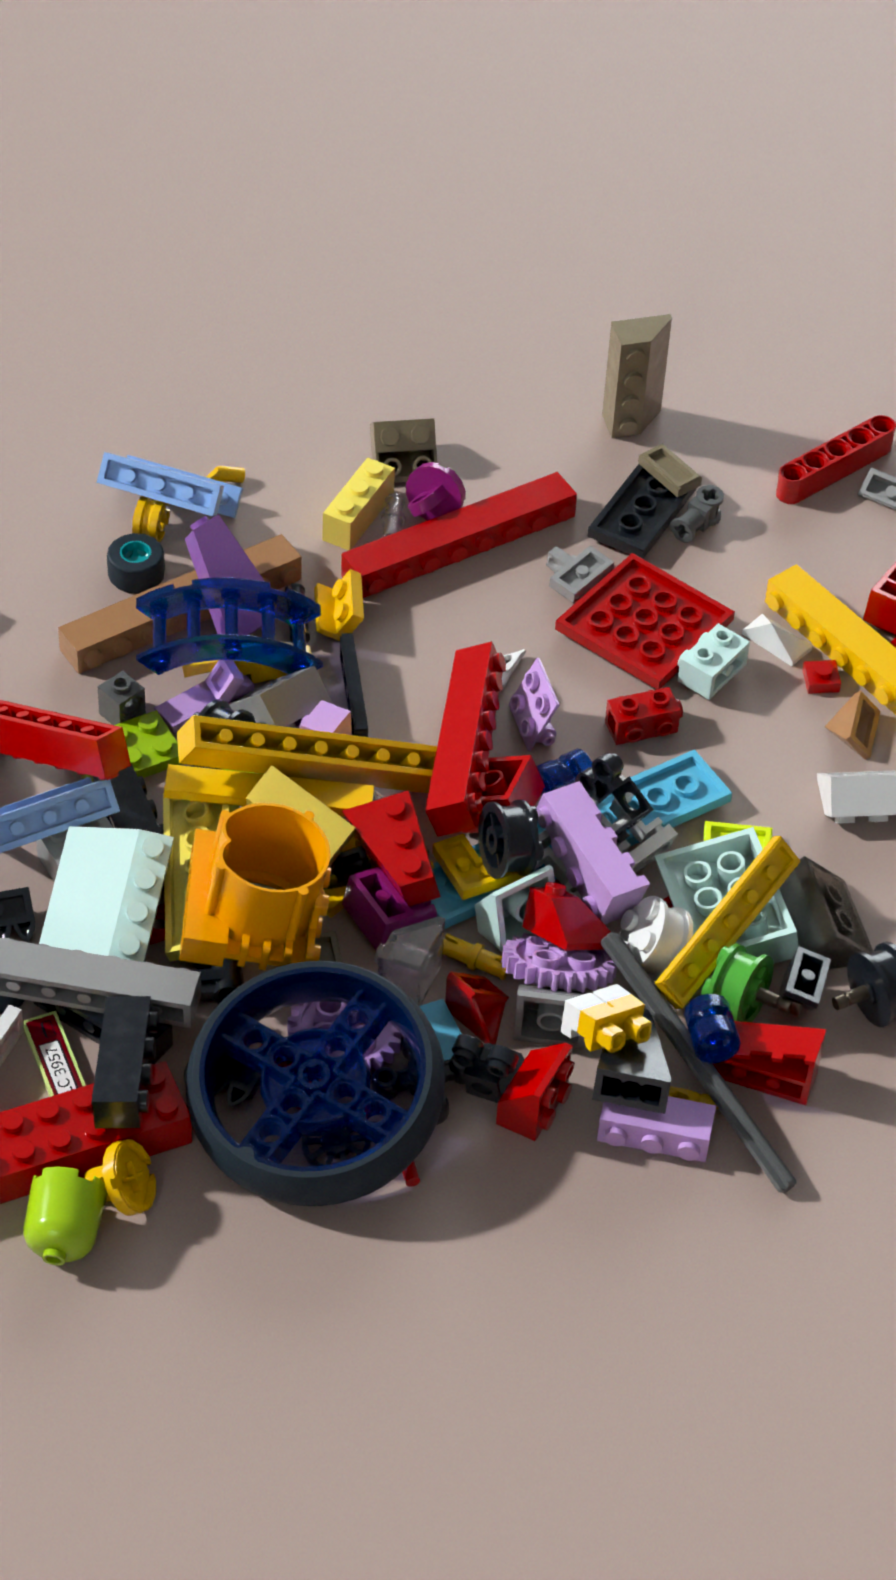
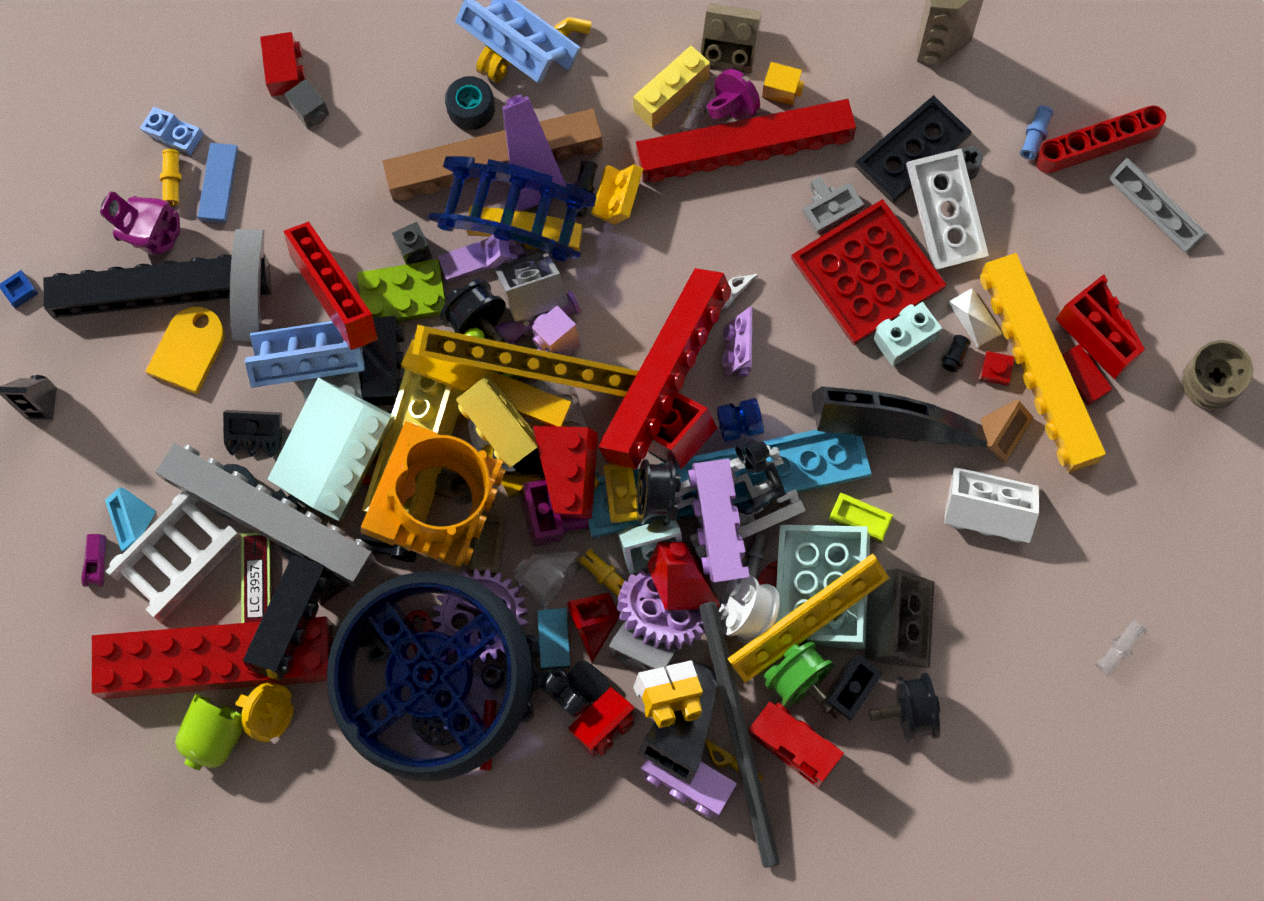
camera: 25 degrees right, 25 degrees up
black tile [340,633,368,737] -> none
red brick [605,687,683,745] -> none
dark tan tile [638,443,702,498] -> none
clear blue wheel [684,994,741,1063] -> none
none -> yellow brick [762,62,805,106]
none -> black wedge [812,386,987,447]
none -> white plate [906,148,989,270]
none -> black pin [942,335,971,372]
none -> medium blue pin [1020,105,1054,160]

